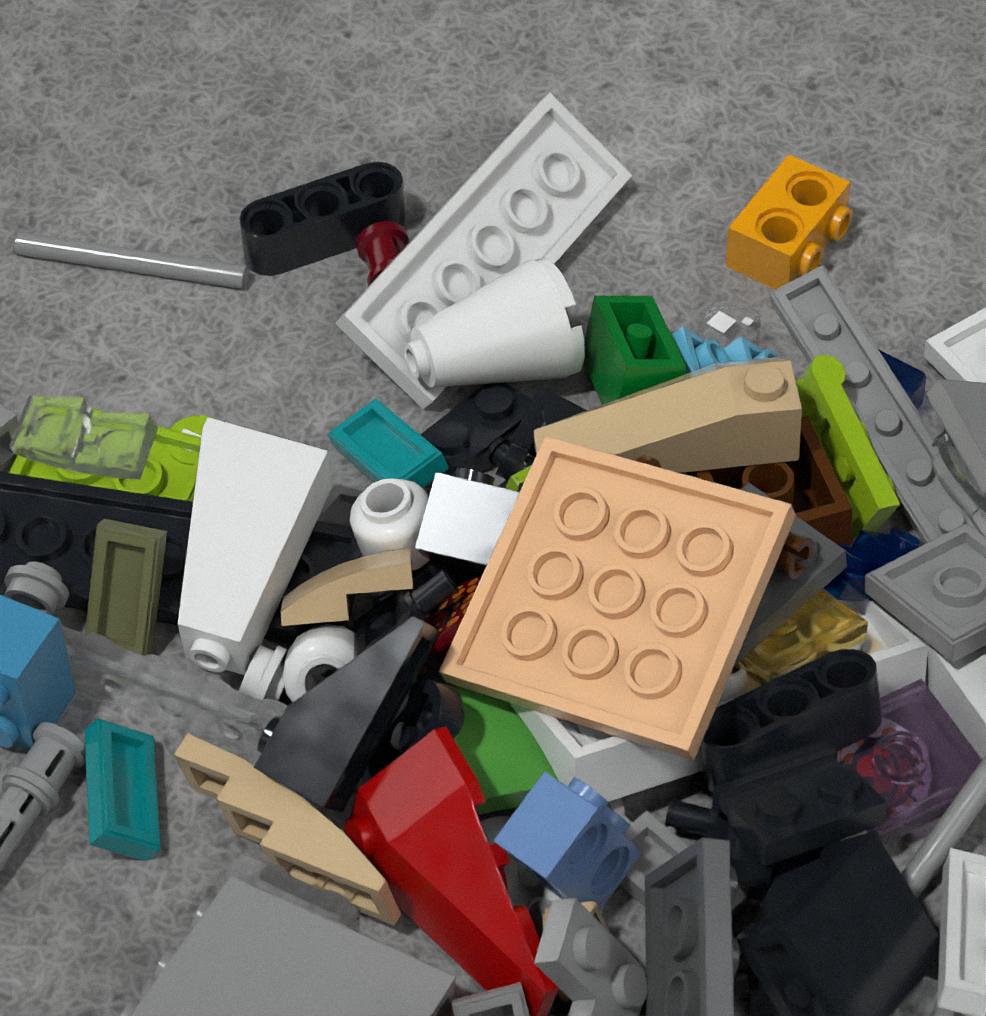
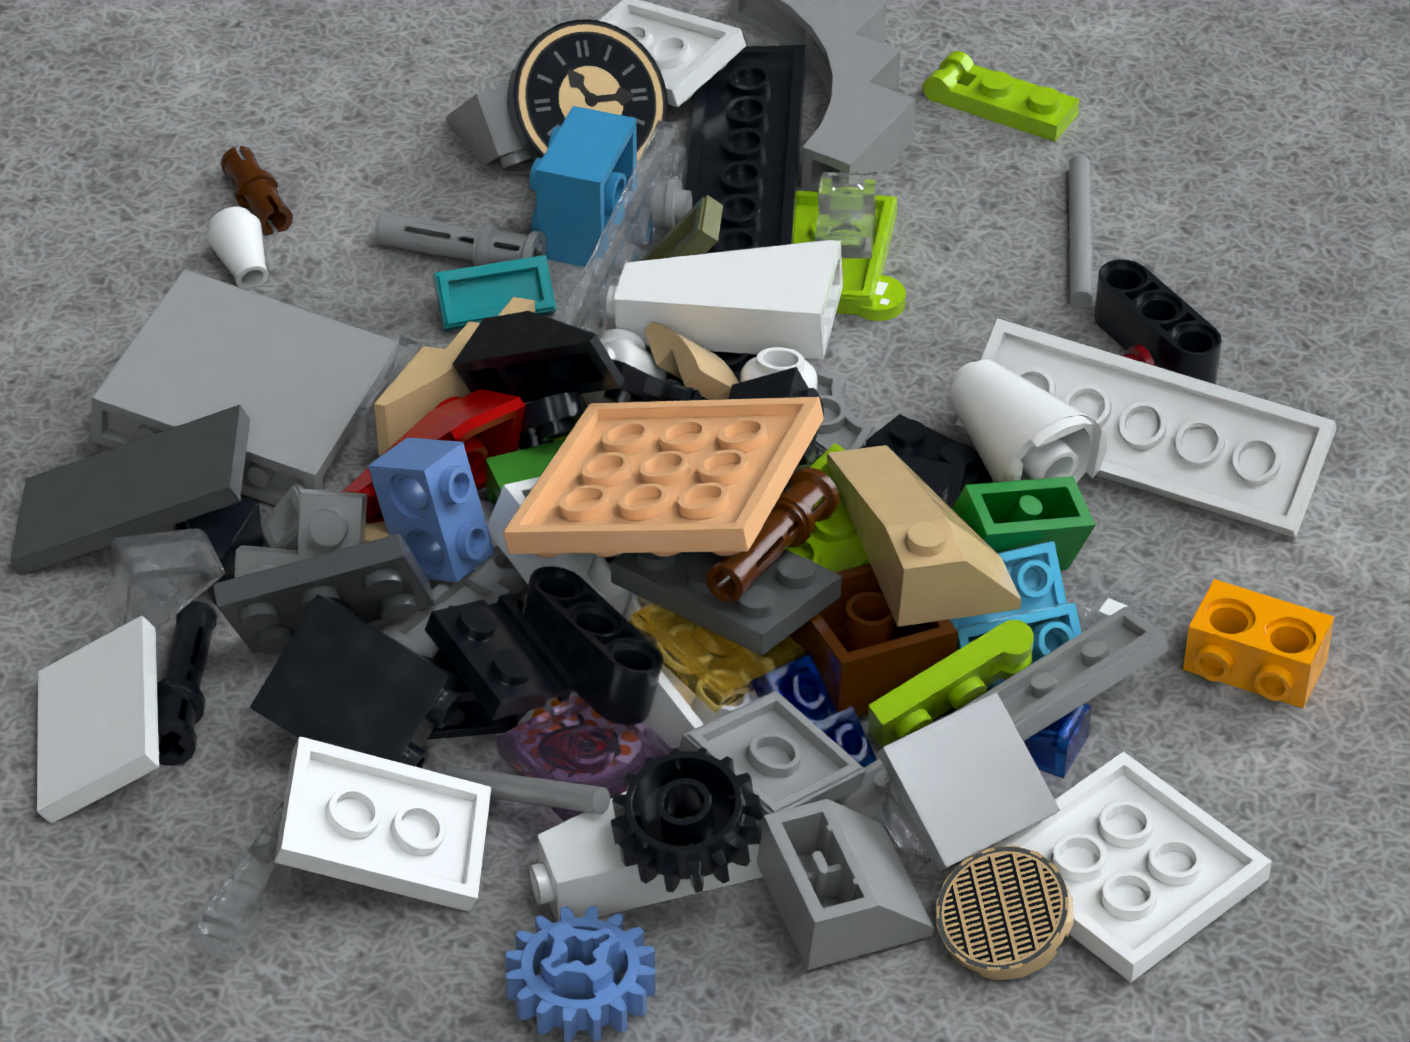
camera: 80 degrees right, 10 degrees down
teal tile [327,398,449,488] -> none

